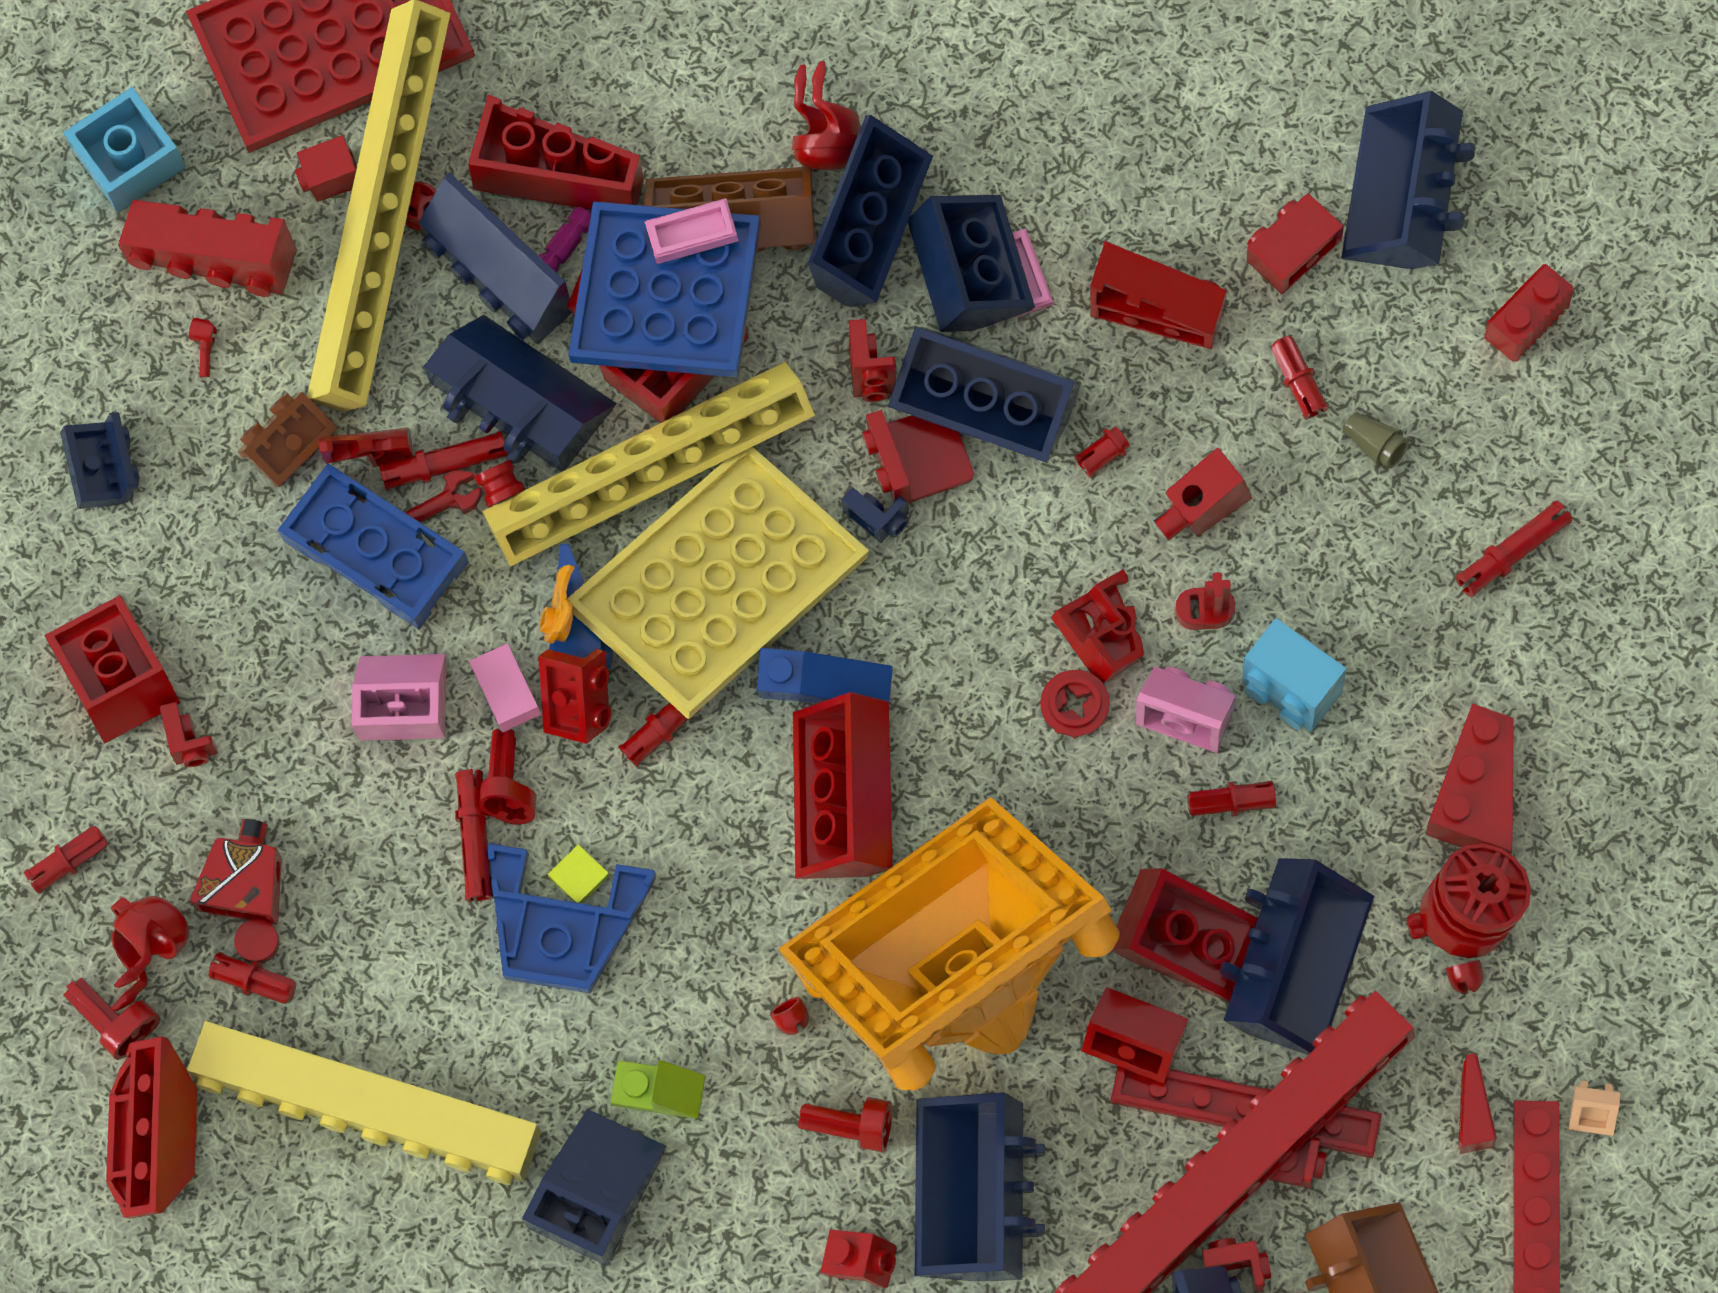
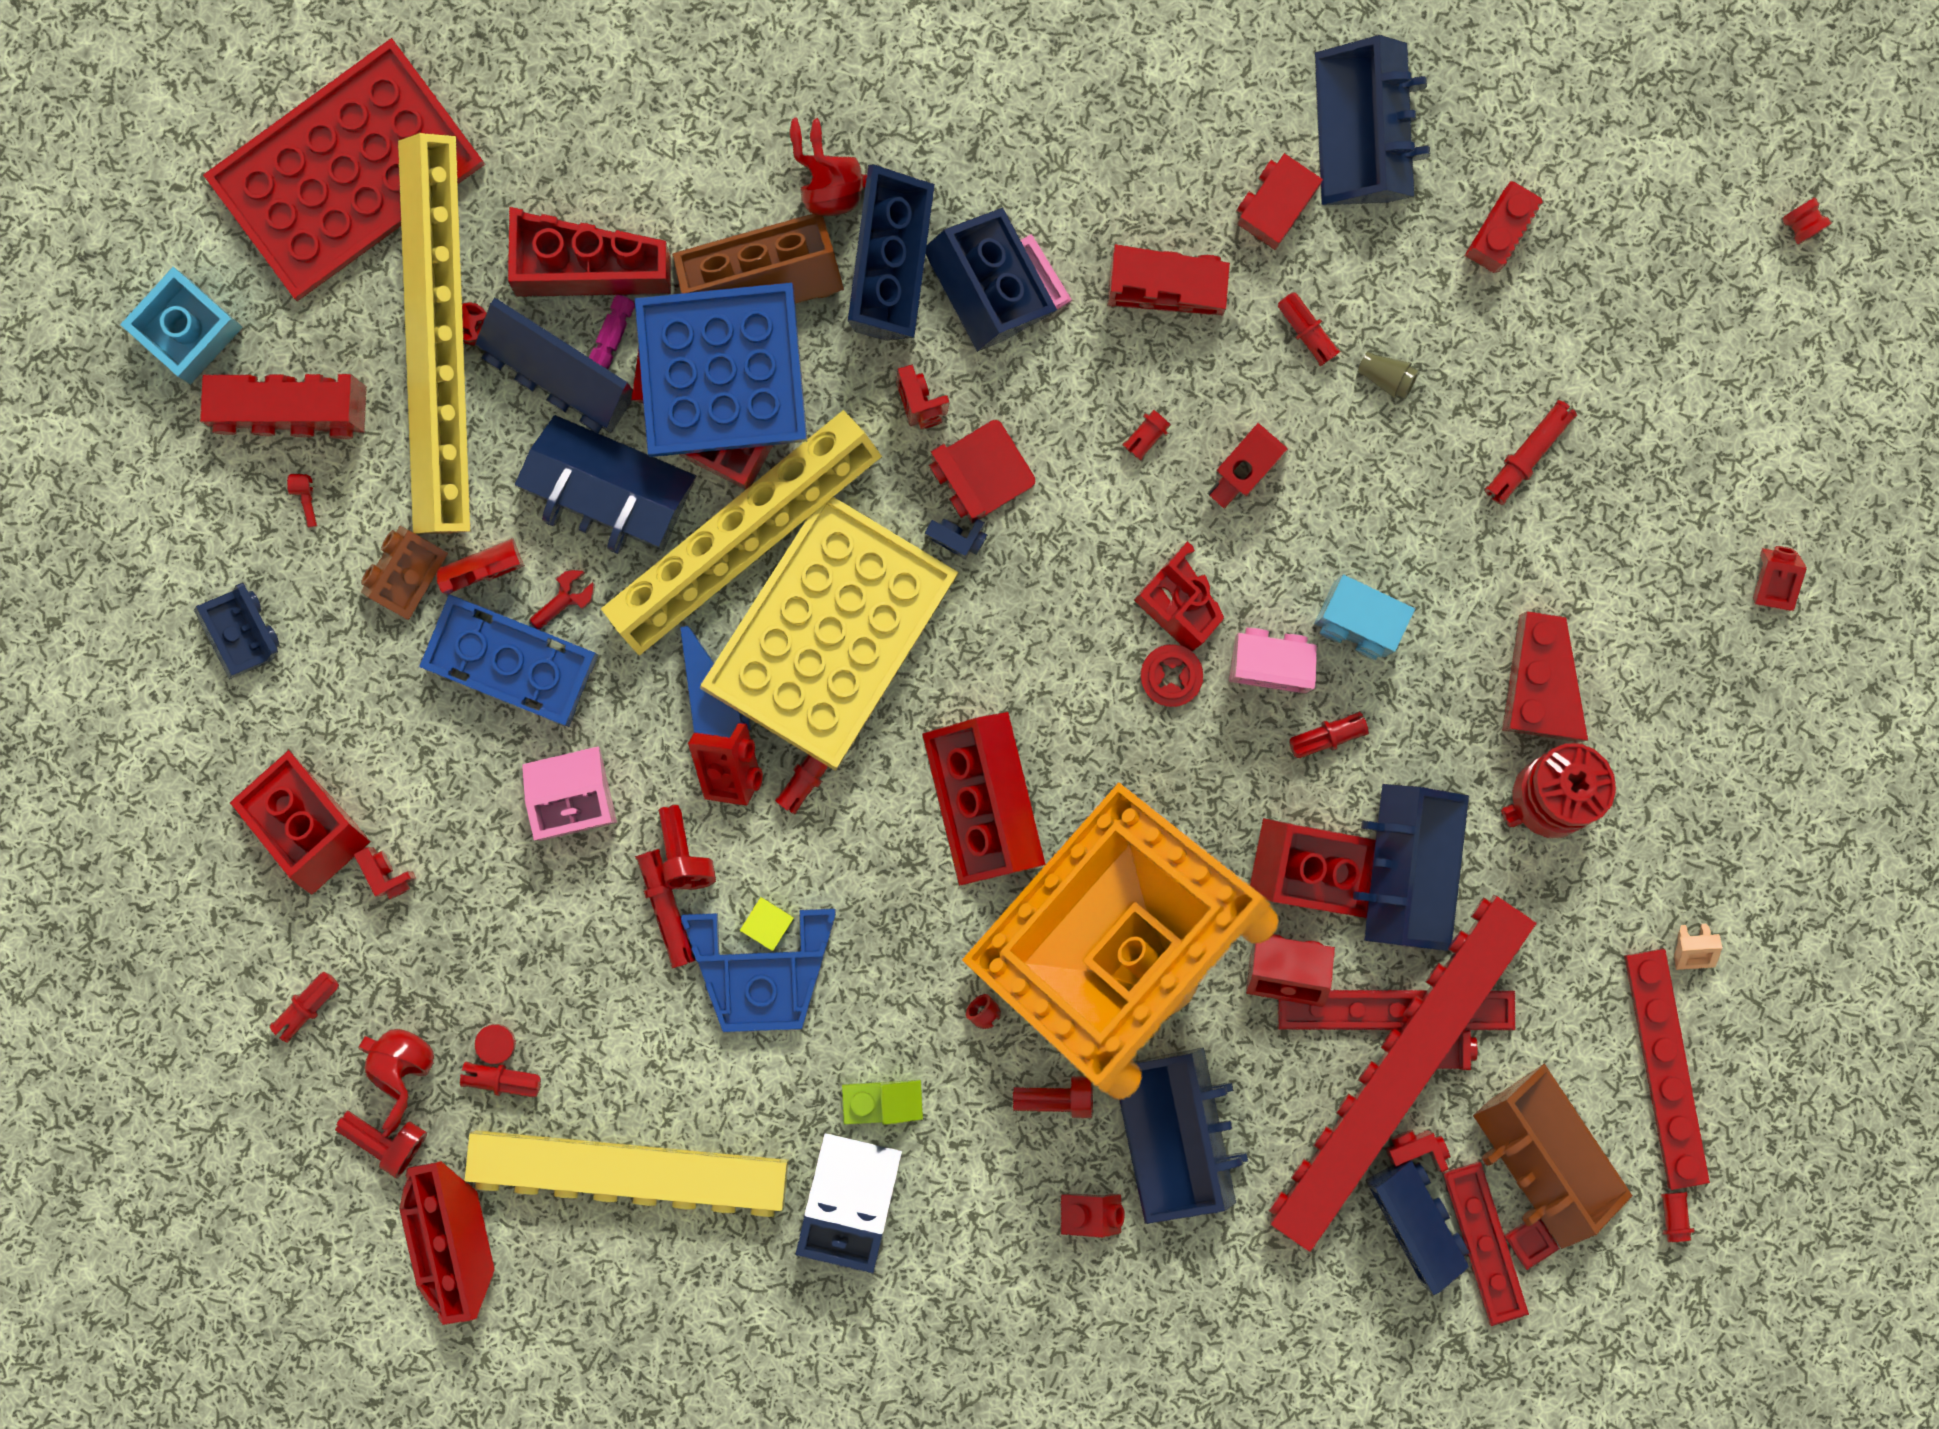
camera: 20 degrees left, 15 degrees up
red torso [190,819,282,925] -> none
red brick [295,135,357,202] -> none
red pin [379,430,508,491] -> none
bright pink tile [469,643,541,733] -> none
red wheel [474,459,526,508] -> none
light orange plate [539,565,575,644] -> none
bright pink tile [645,198,738,264] -> none
blue slope [757,648,893,703] -> none
dark blue slope [888,326,1082,463] -> none
red piece [1175,572,1236,630] -> none
red hinge [1445,960,1483,995] -> none
red slope [1458,1053,1497,1154] -> none

